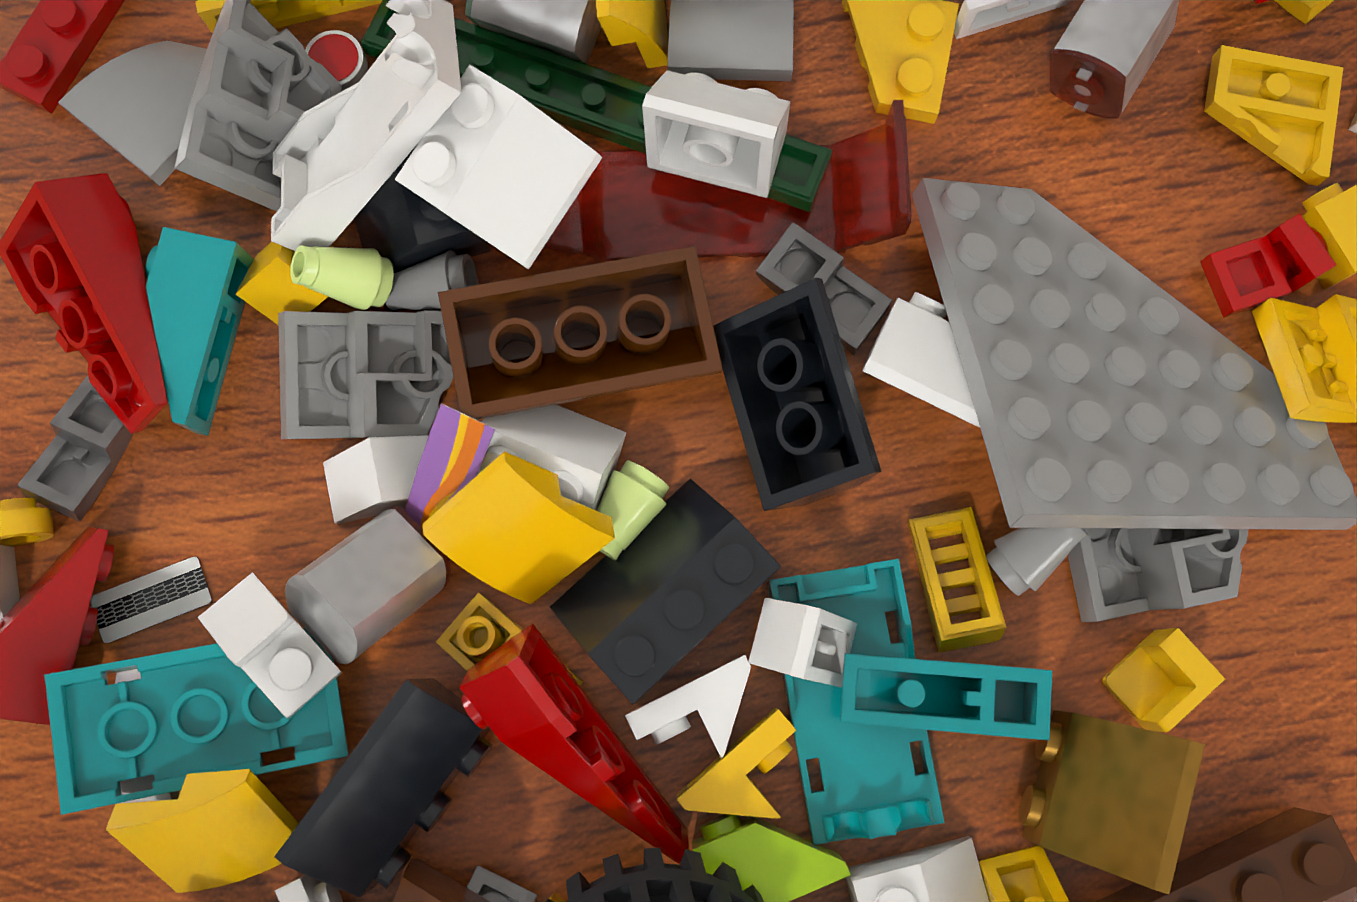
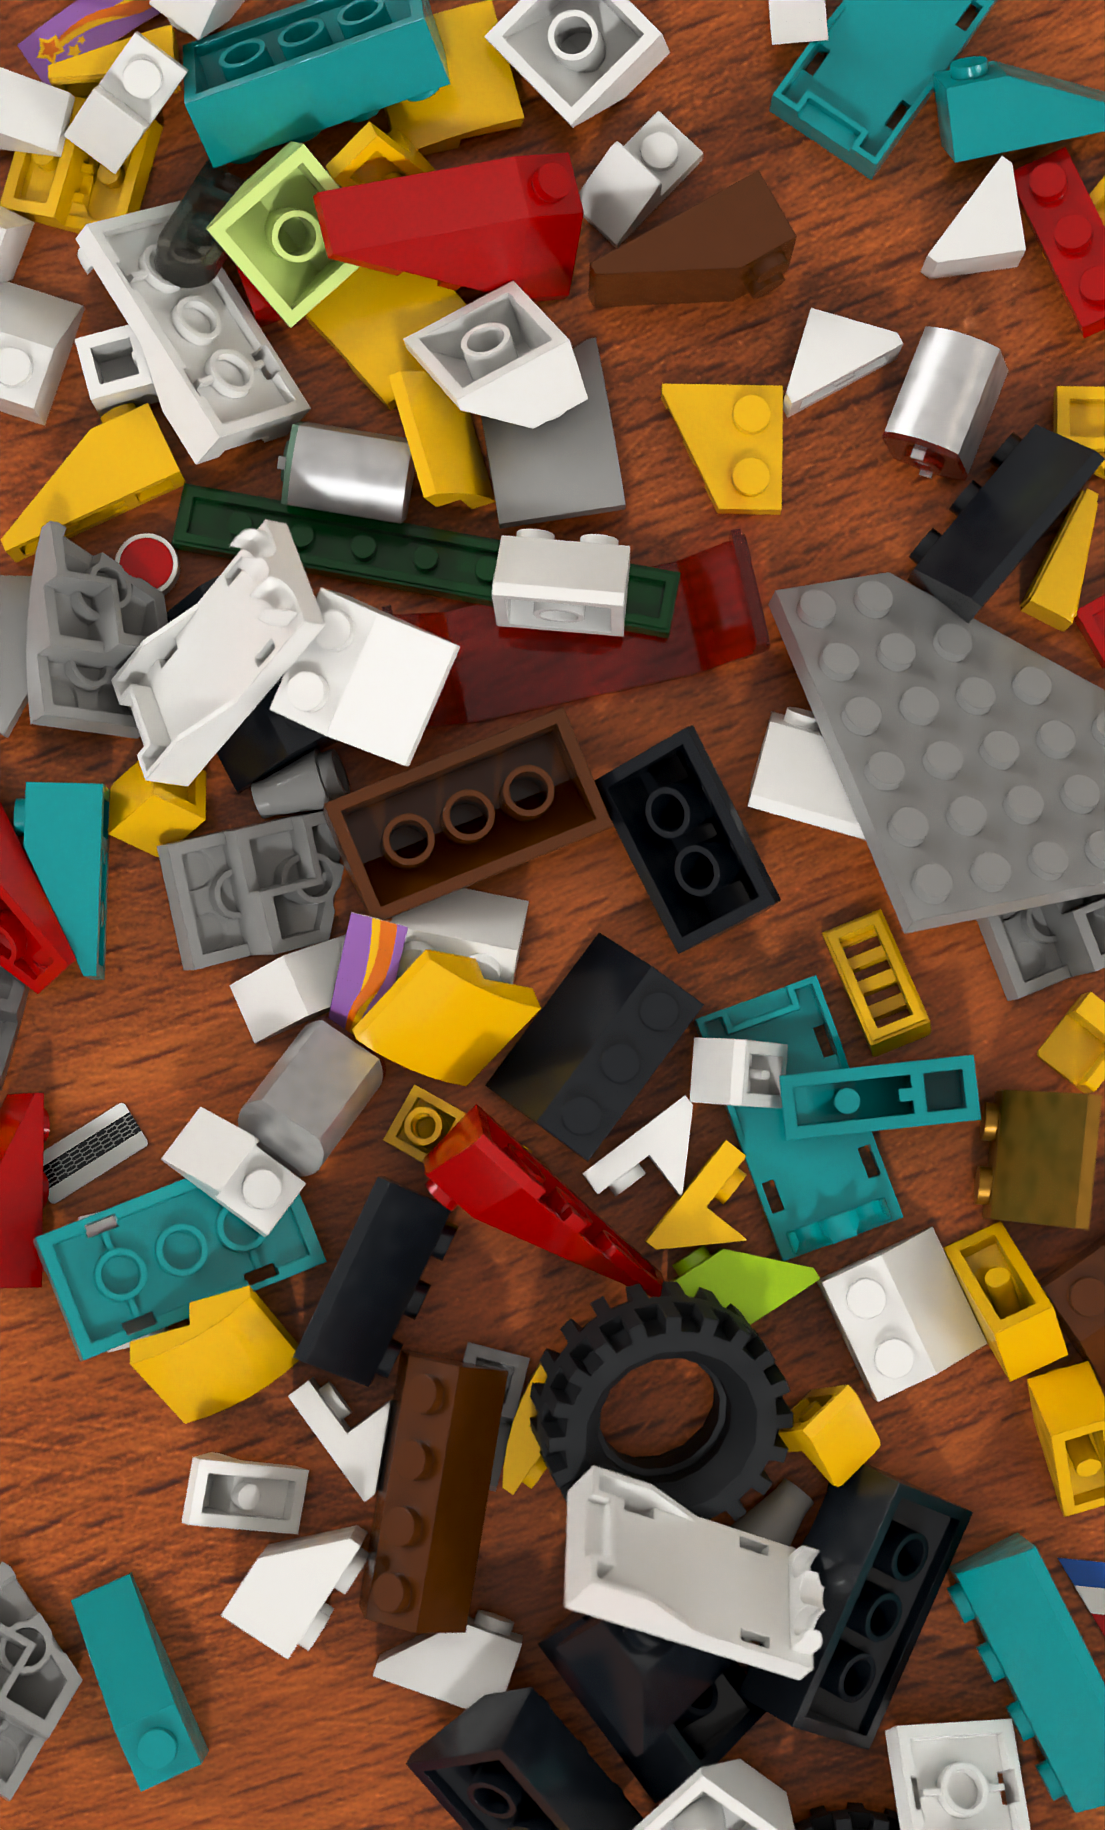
camera: 15 degrees left, 5 degrees up
yellowish green cone [290,245,394,311] -> none
yellowish green cone [596,460,670,560] -> none
flat silver slope [756,223,893,355] -> none
light grey cone [986,528,1088,596] -> none
none -> black slope [907,424,1105,624]
none -> yellow slope [1020,488,1099,631]

